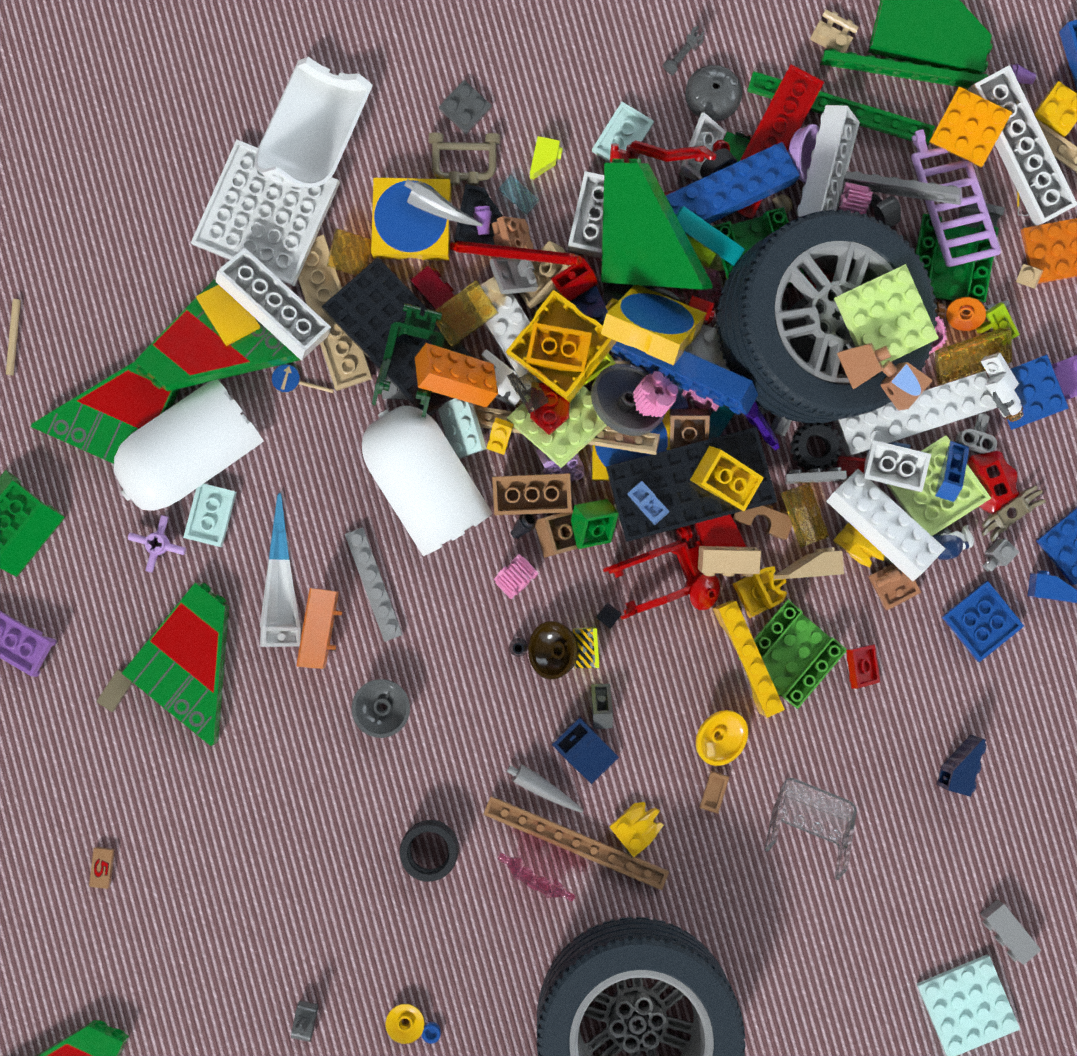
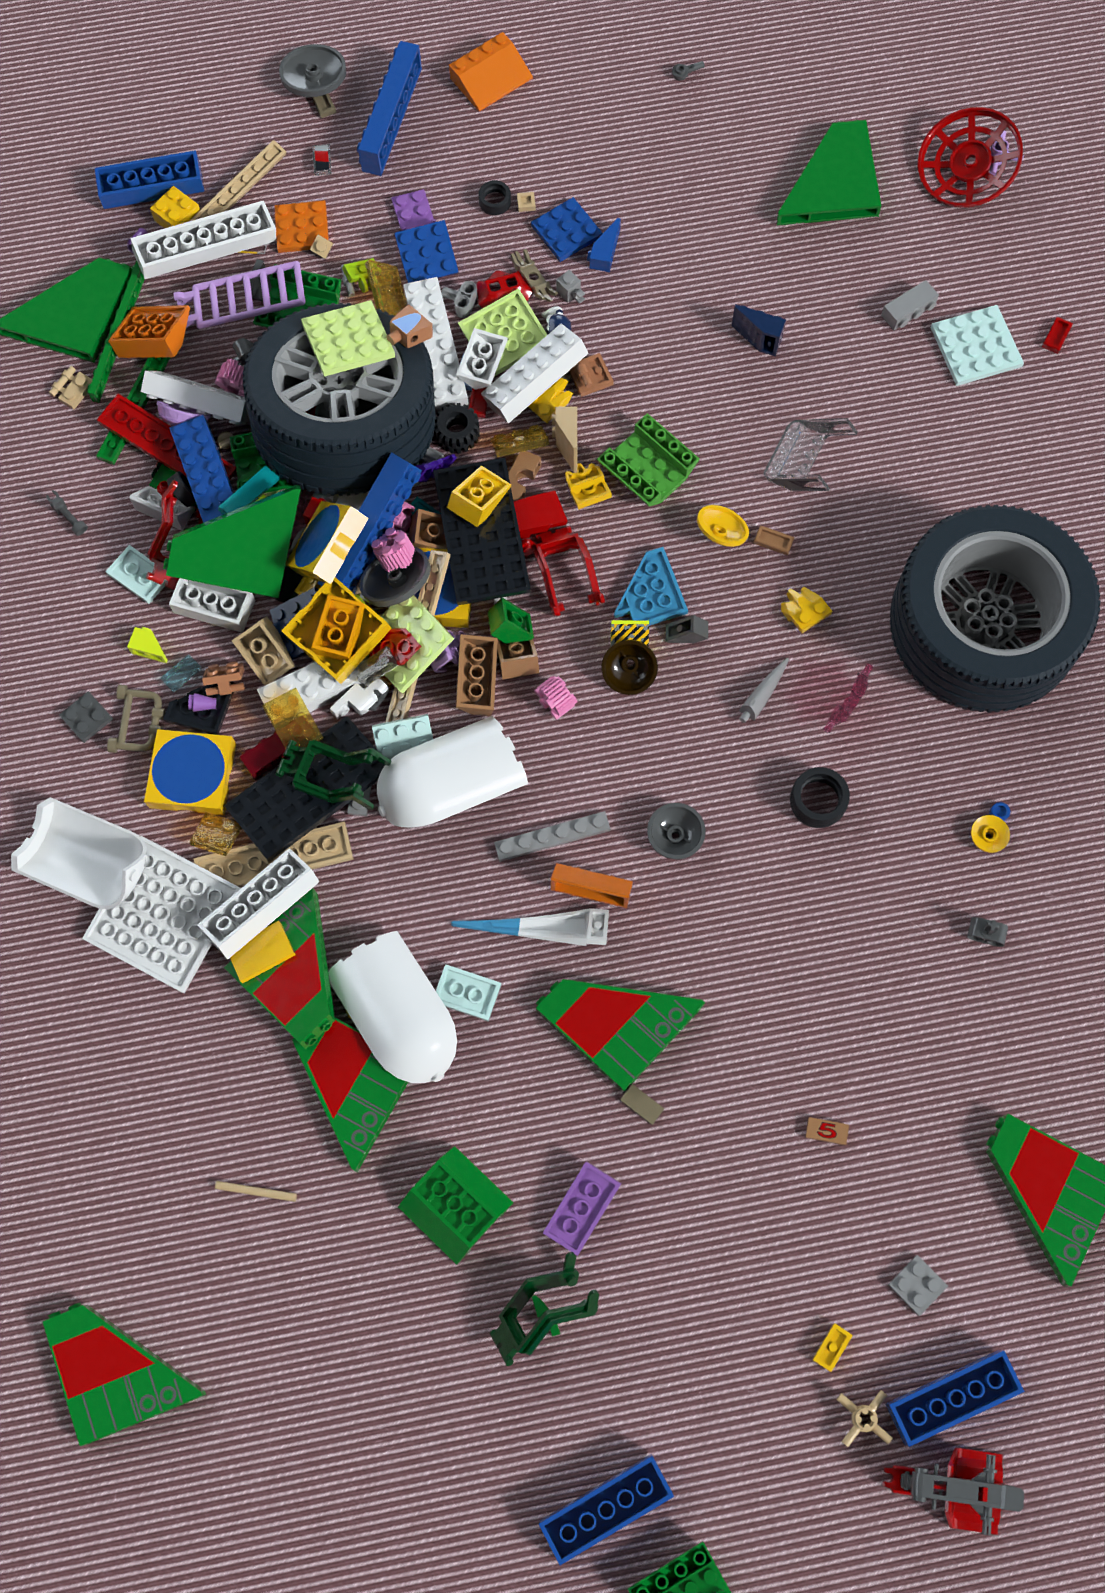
camera: 85 degrees left, 15 degrees down
lavender bar [128,515,186,573] -> none
blue piece [272,364,334,393] -> none
light grey piece [404,179,483,227] -> none
orange brick [415,343,498,407] -> none
red piece [449,241,582,265] -> none
medium nougat plate [483,796,669,890] -> none
yellow plate [487,417,514,455] -> none
light grey plate [490,257,538,294] -> none
black cone [509,638,528,657] -> none
black cone [511,514,536,539] -> none
red brick [551,258,598,301] -> none
dark blue slope [552,716,619,784] -> none
black slope [595,602,622,629] -> none
medium blue slope [627,481,669,525] -> none
dark grey hat [685,65,742,121] -> none
red dish [690,574,720,610] -> none
tan brick [698,546,761,577] -> none
yellow arch [712,600,785,718] -> none
light grey plate [785,467,847,484] -> none
nougat torso [837,343,891,389] -> none
light grey plate [844,171,963,205] -> none
red plate [846,644,880,689] -> none
light orange plate [929,87,1012,167] -> none
blue slope [935,441,969,502] -> none
blue plate [941,581,1024,662] -> none
orange dish [946,297,986,331] -> none
white plate [981,353,1024,422] -> none
none -> orange slope [108,305,190,358]
none -> dark azure wing [614,547,688,626]

